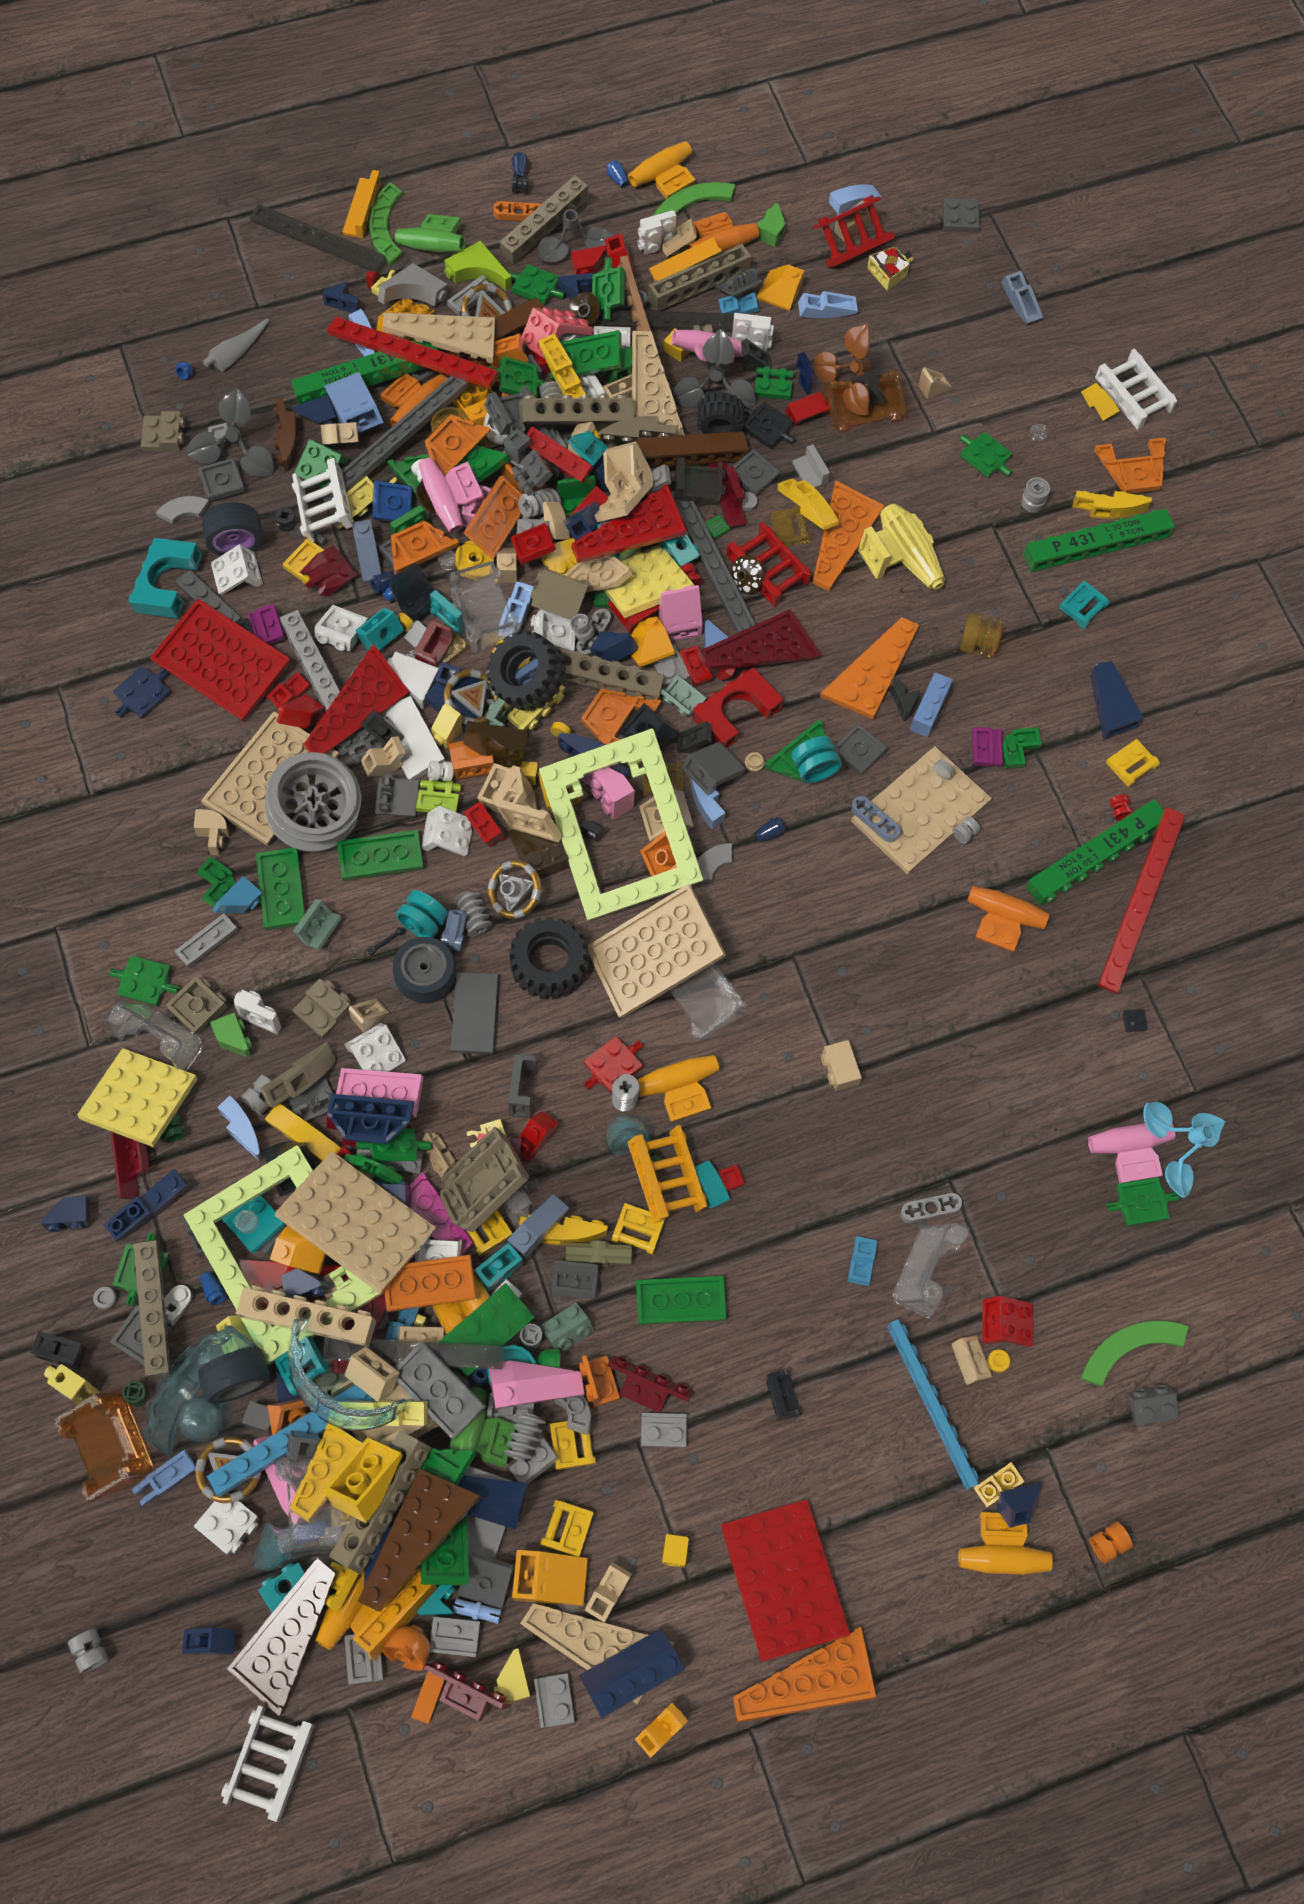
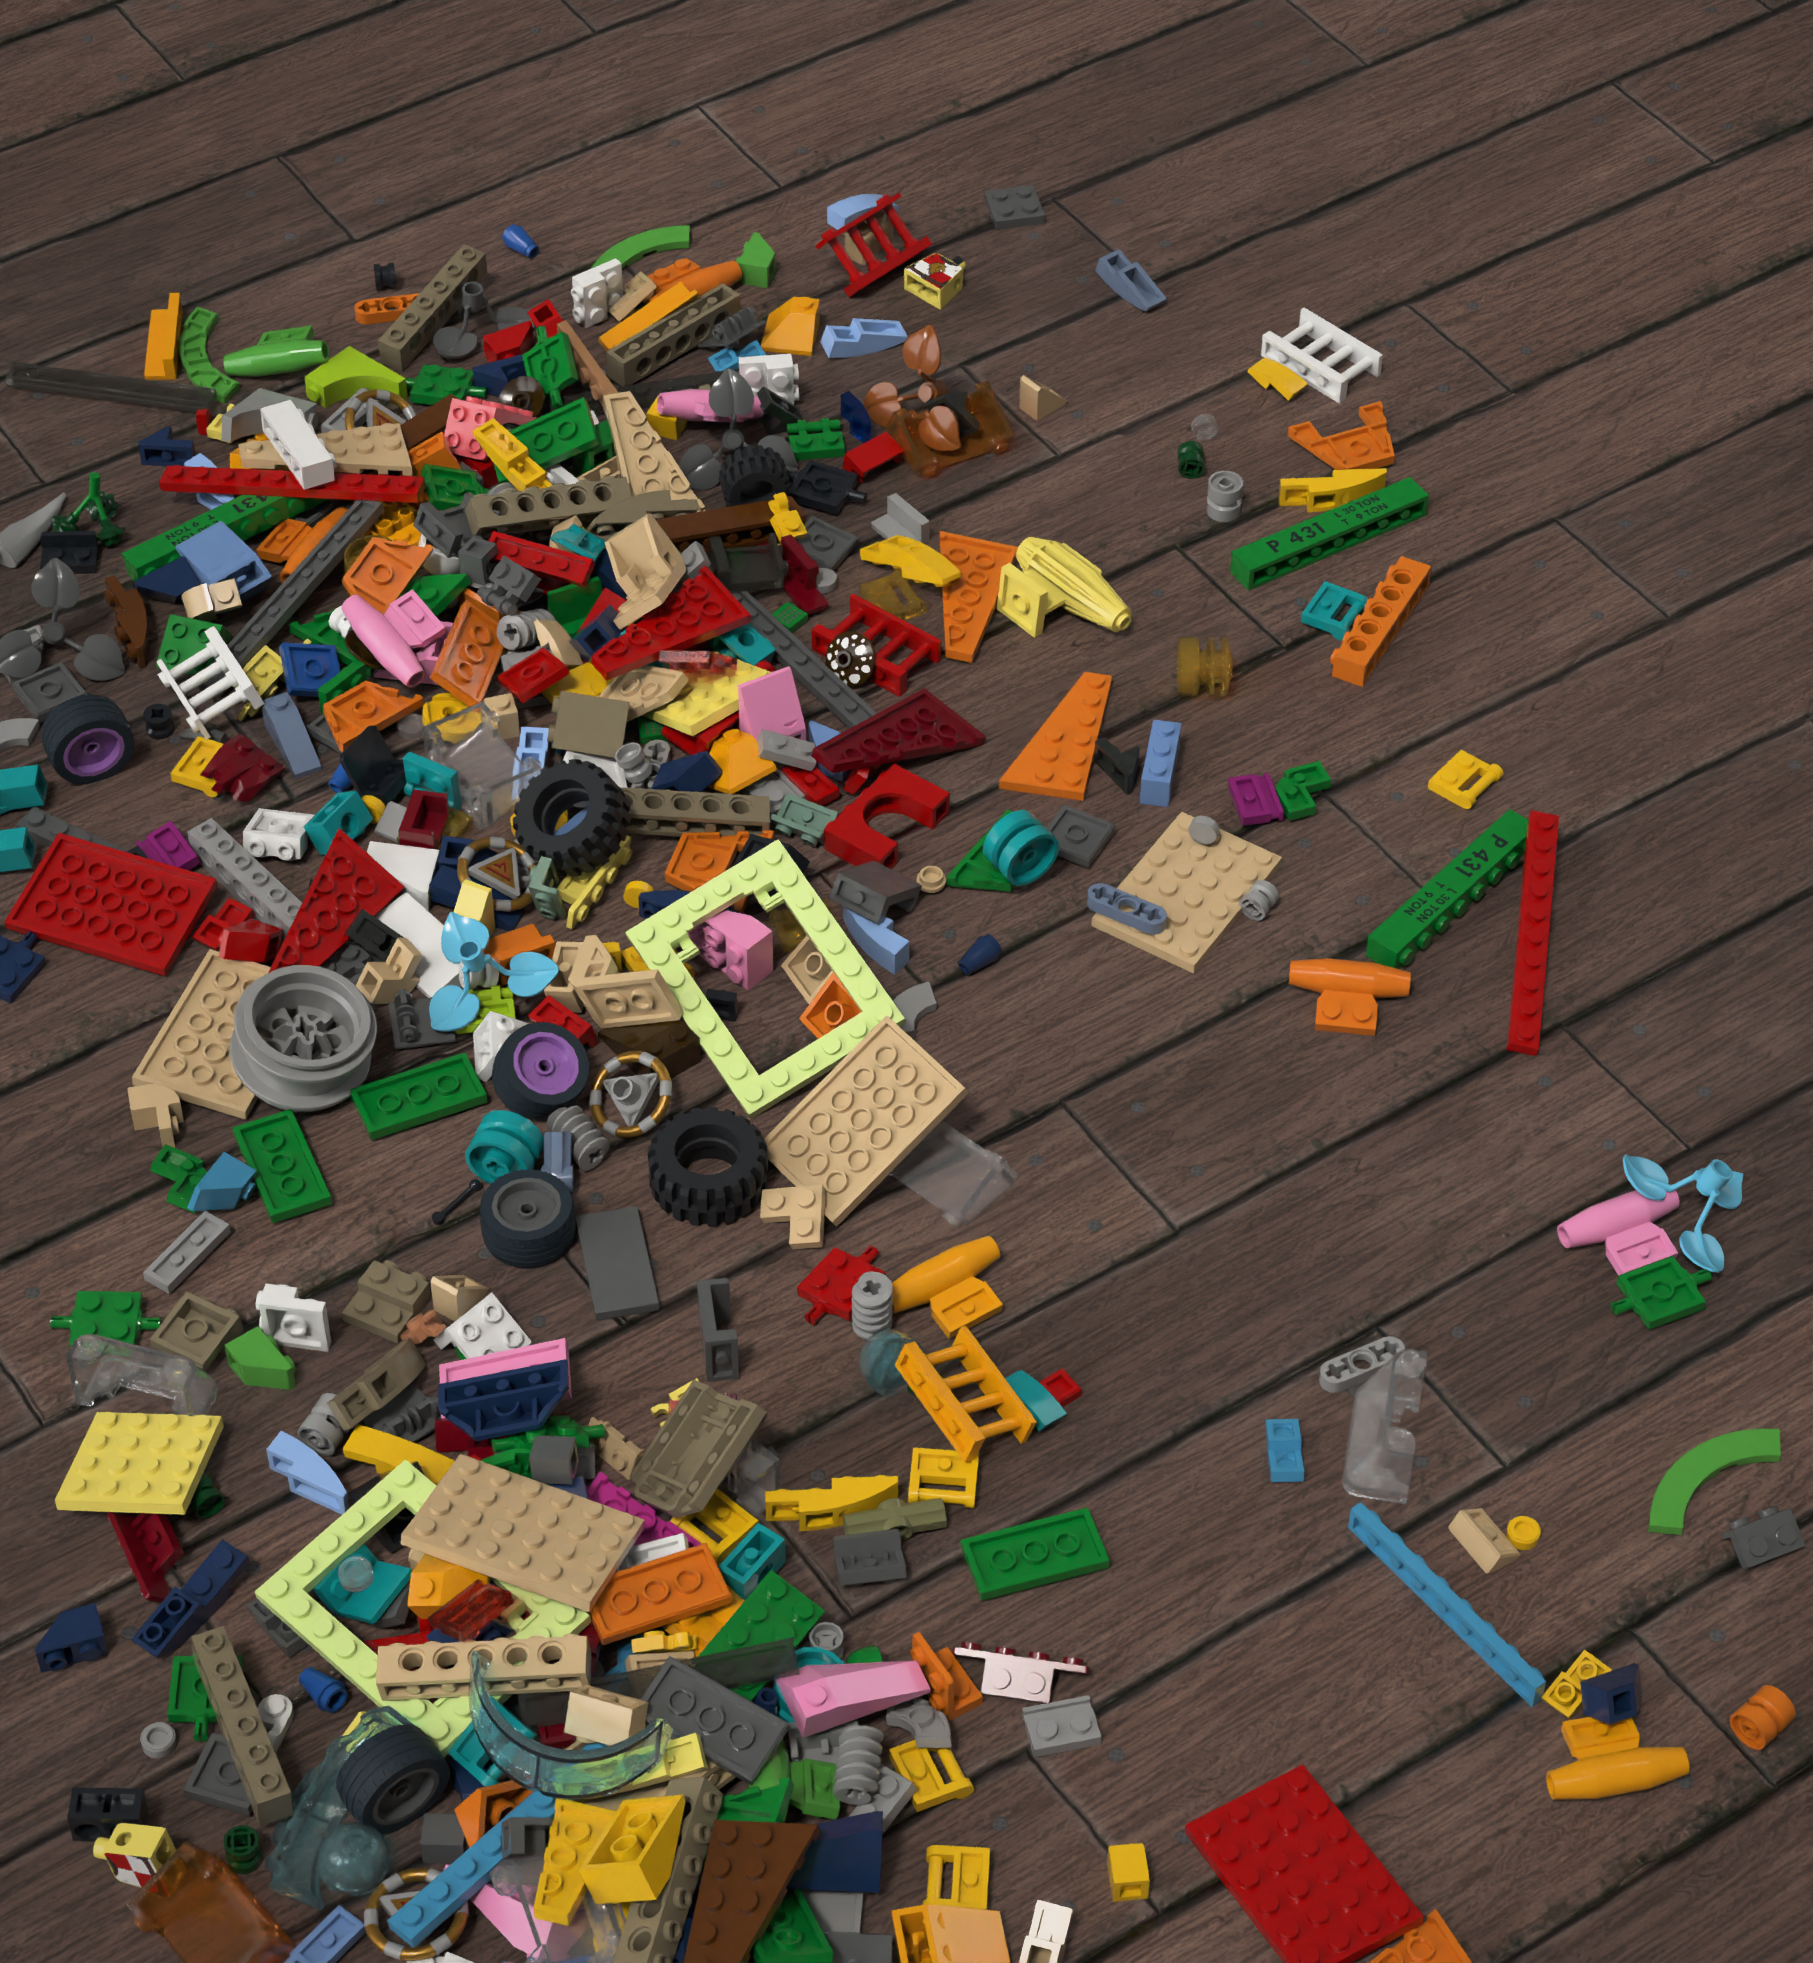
camera: 10 degrees left, 20 degrees down
white bracket [211,544,263,595] -> none
sand green bracket [293,899,342,950] -> none
dark blue cone [370,570,399,593] -> none
dark brown slope [463,721,527,768] -> none
sand blue slope [508,1194,570,1258] -> none
dark blue cone [511,152,529,177] -> none
red slope [513,1111,559,1162] -> none
sand green bracket [539,1302,594,1354] -> none
light orange plate [628,141,696,199] -> none
pearl dark grey slope [677,721,711,753] -> none
black hinge [765,1370,801,1422] -> none
tan brick [821,1040,862,1091] -> none
green plate [960,432,1013,478] -> none
red bracket [982,1296,1033,1347] -> none
dark blue slope [1090,661,1143,740] -> none
red wheel [1109,794,1133,821] -> none
black plate [1122,1009,1148,1032] -> none
none -> black bracket [40,531,99,574]
none -> dark green plant [51,472,126,547]
none -> white brick [260,400,337,490]
none -> nougat plate [400,1310,447,1344]
none -> clear red plate [428,1579,514,1642]
none -> medium azure plant [429,912,559,1032]
none -> wheel [492,1022,590,1121]
none -> dark grey panel [529,1436,579,1485]
none -> yellow plate [632,1631,698,1654]
none -> clear red plate [659,651,737,675]
none -> light grey plate [758,729,816,771]
none -> tan plate [760,1185,826,1249]
none -> yellow plate [768,492,808,543]
none -> dark green wheel [1178,441,1205,479]
none -> orange brick [1330,556,1431,687]

